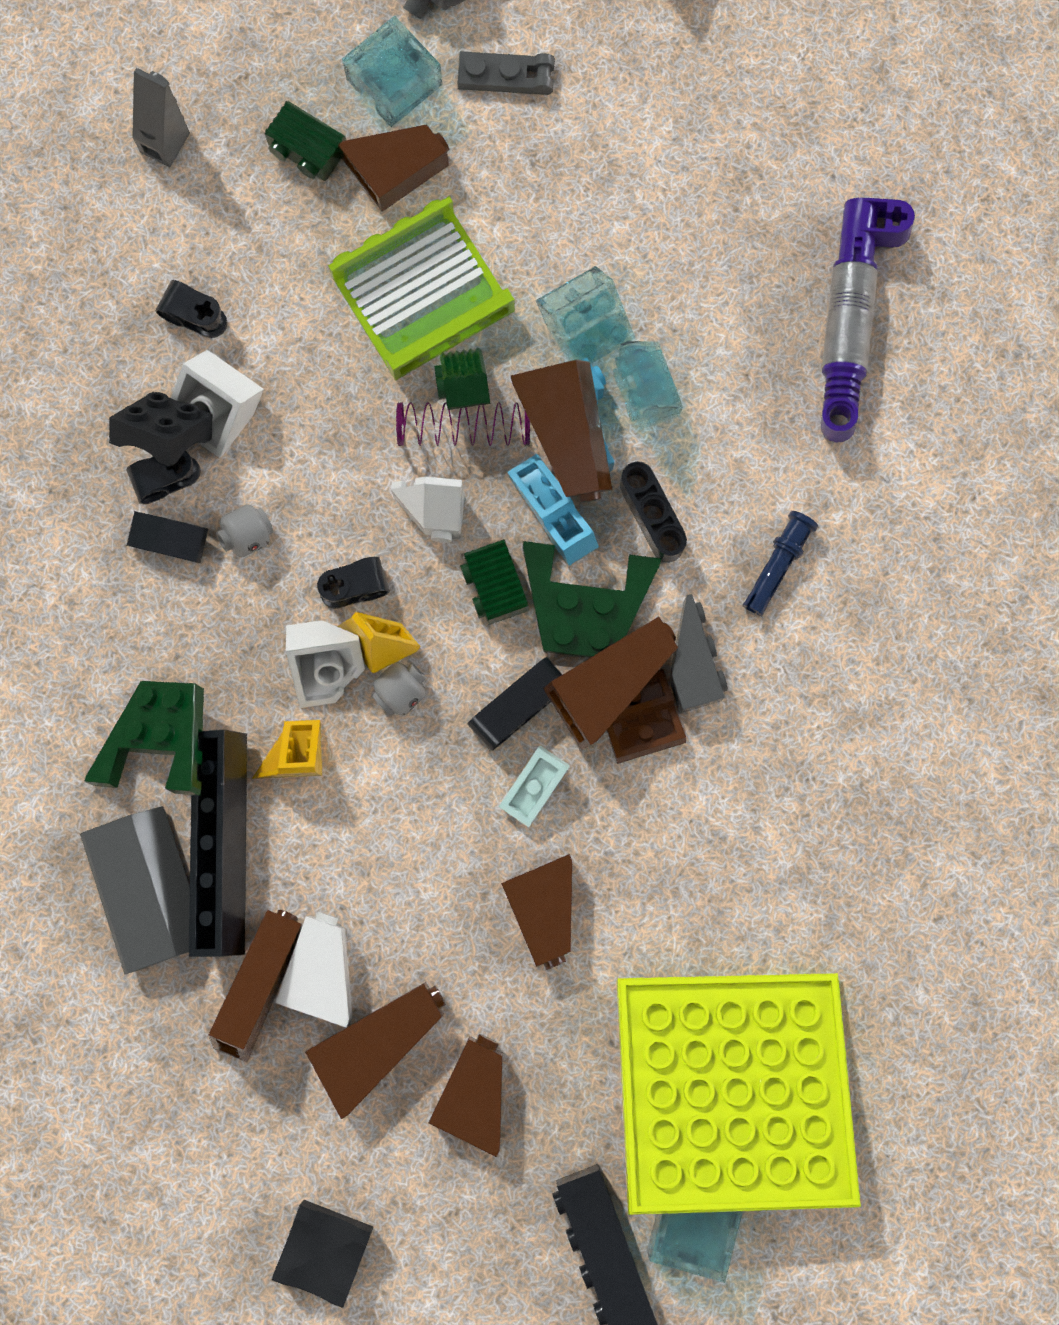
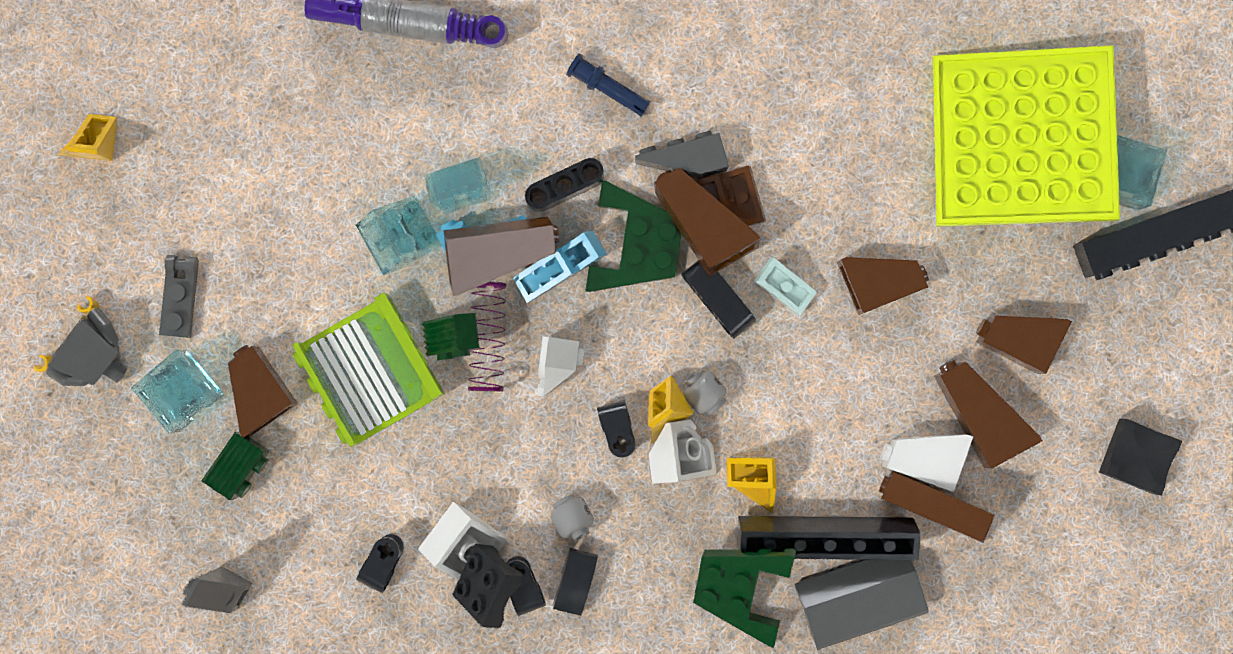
camera: 90 degrees left, 5 degrees up
dark green brick [460,539,529,625] -> none

